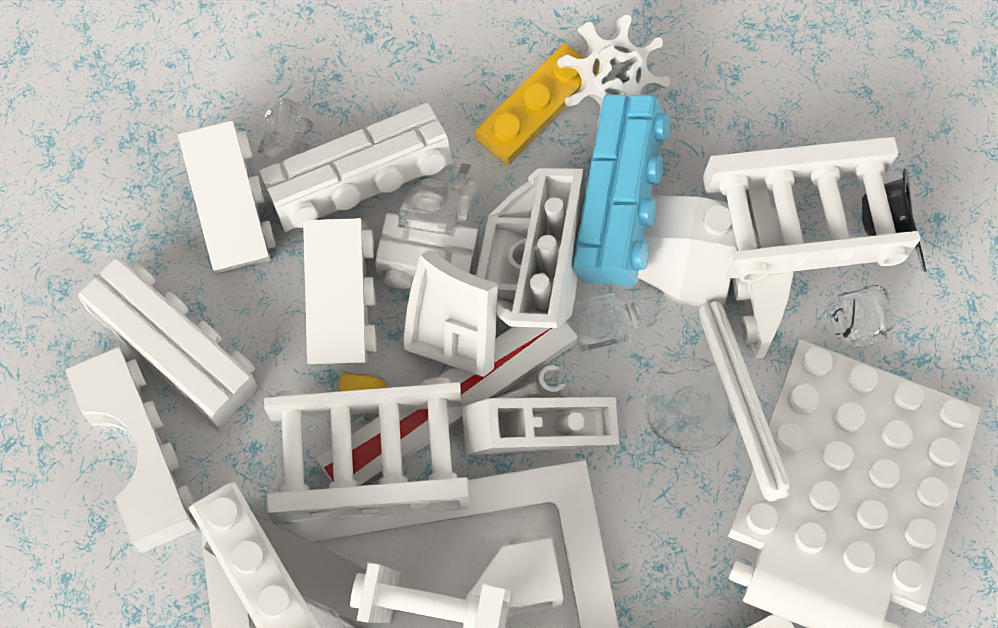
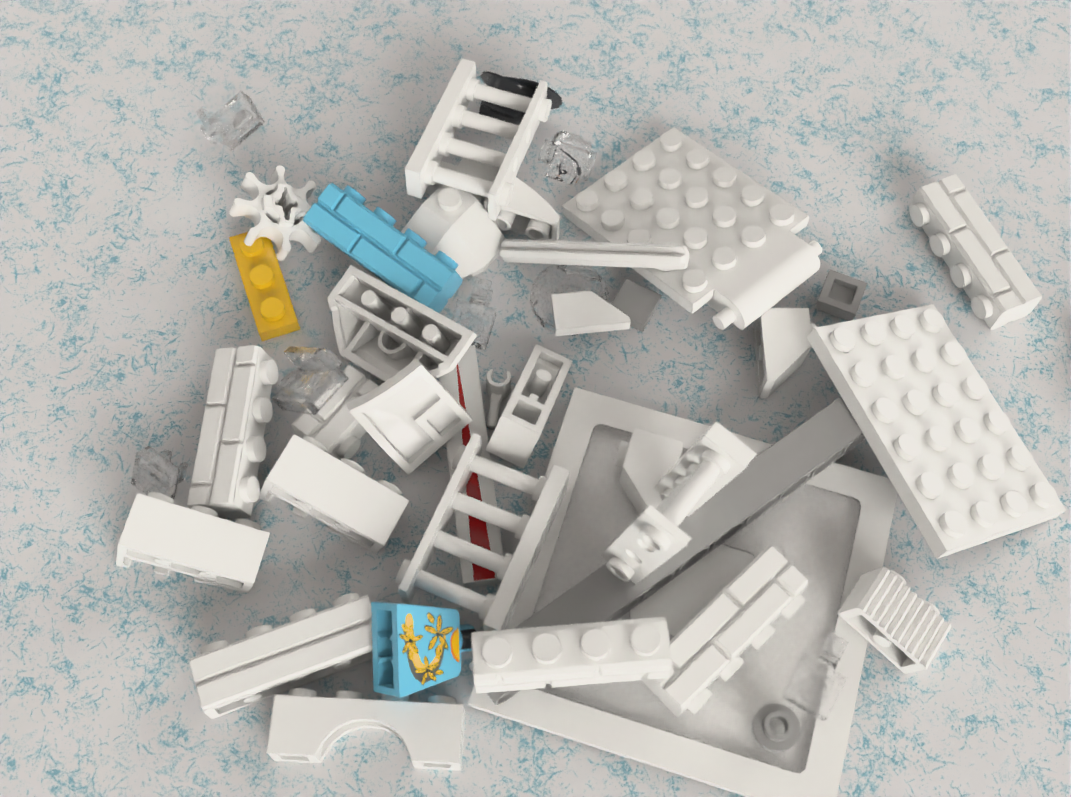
camera: 65 degrees left, 5 degrees down
yellow tile [338,372,388,392] -> none
none -> medium azure torso [371,601,476,697]
none -> white tile [551,291,631,336]
none -> light grey tile [611,278,662,332]

